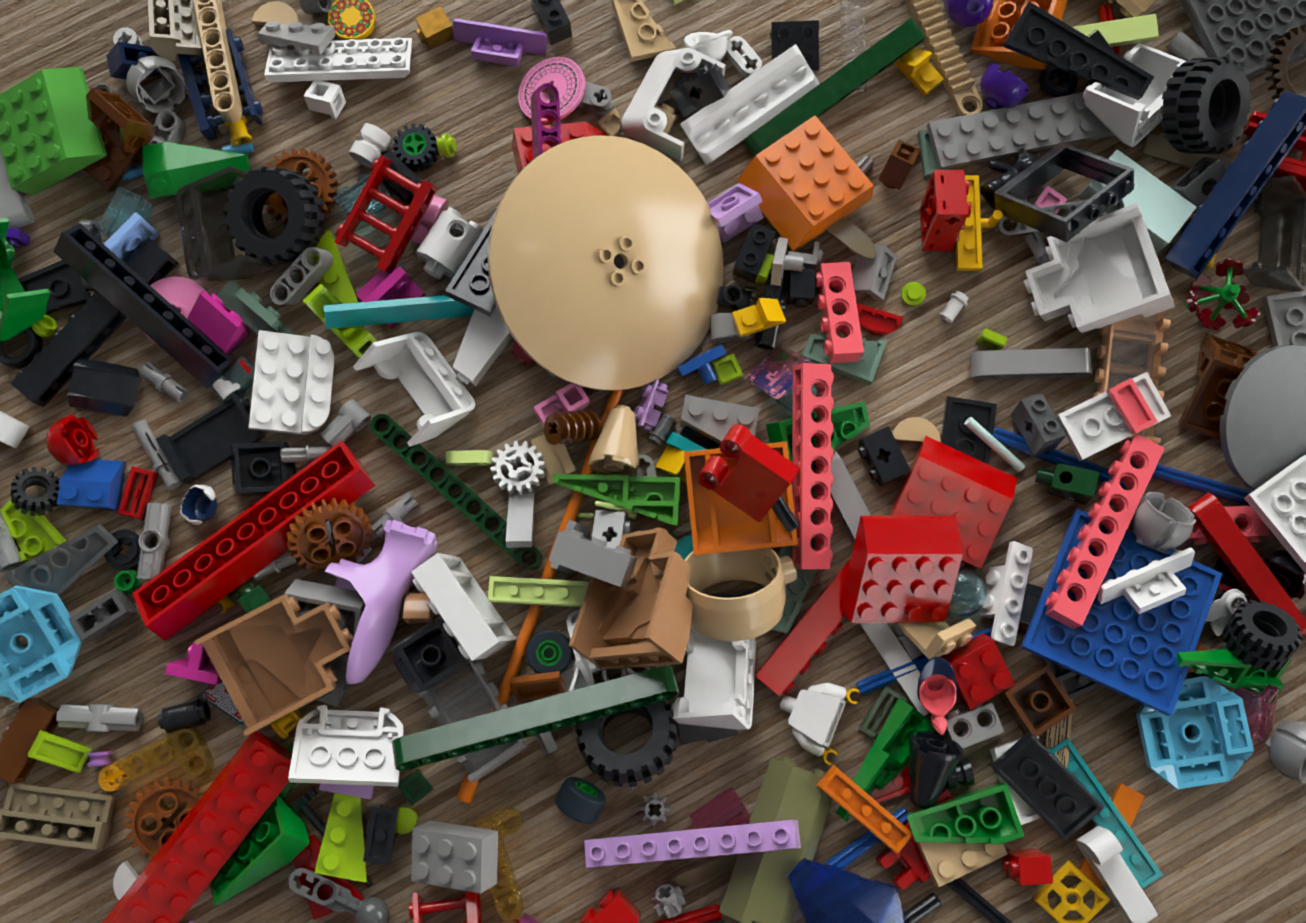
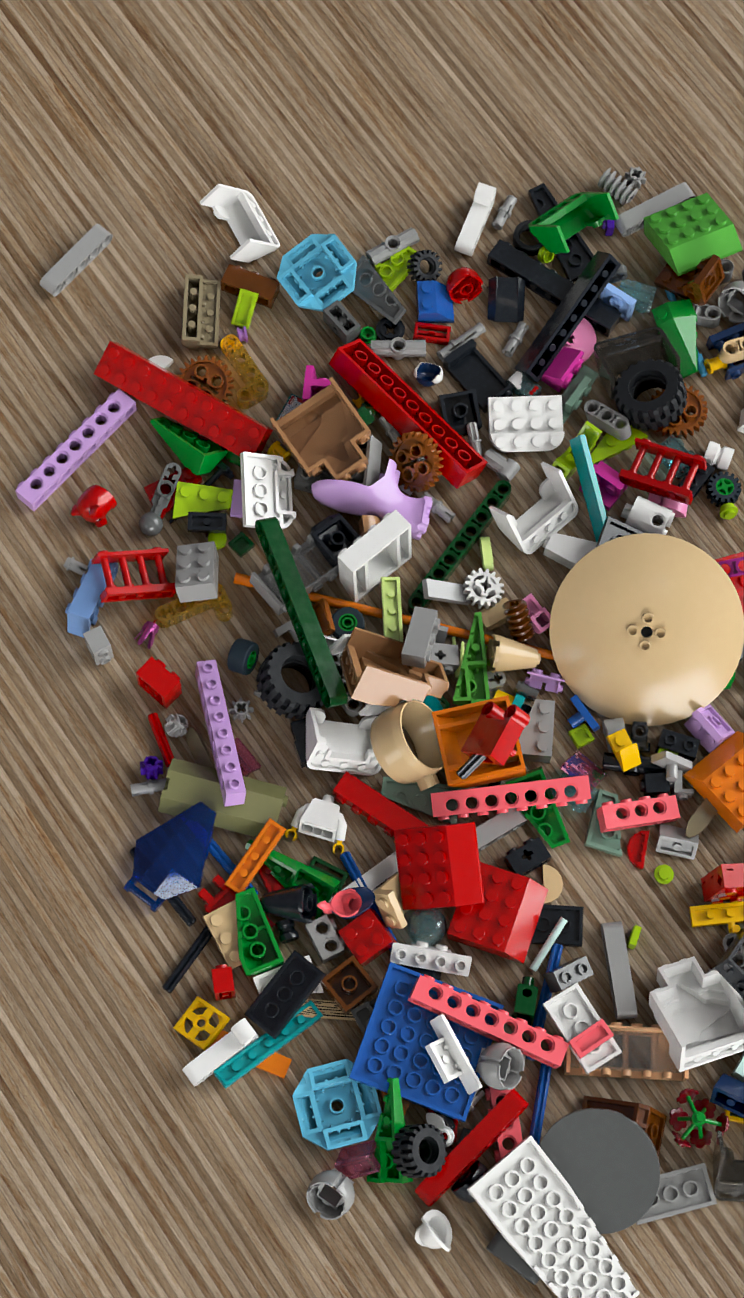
camera: 80 degrees right, 10 degrees down
light grey piece [56,704,143,732] -> none
black head [158,699,211,733] -> none
white pin [939,291,969,323] -> none

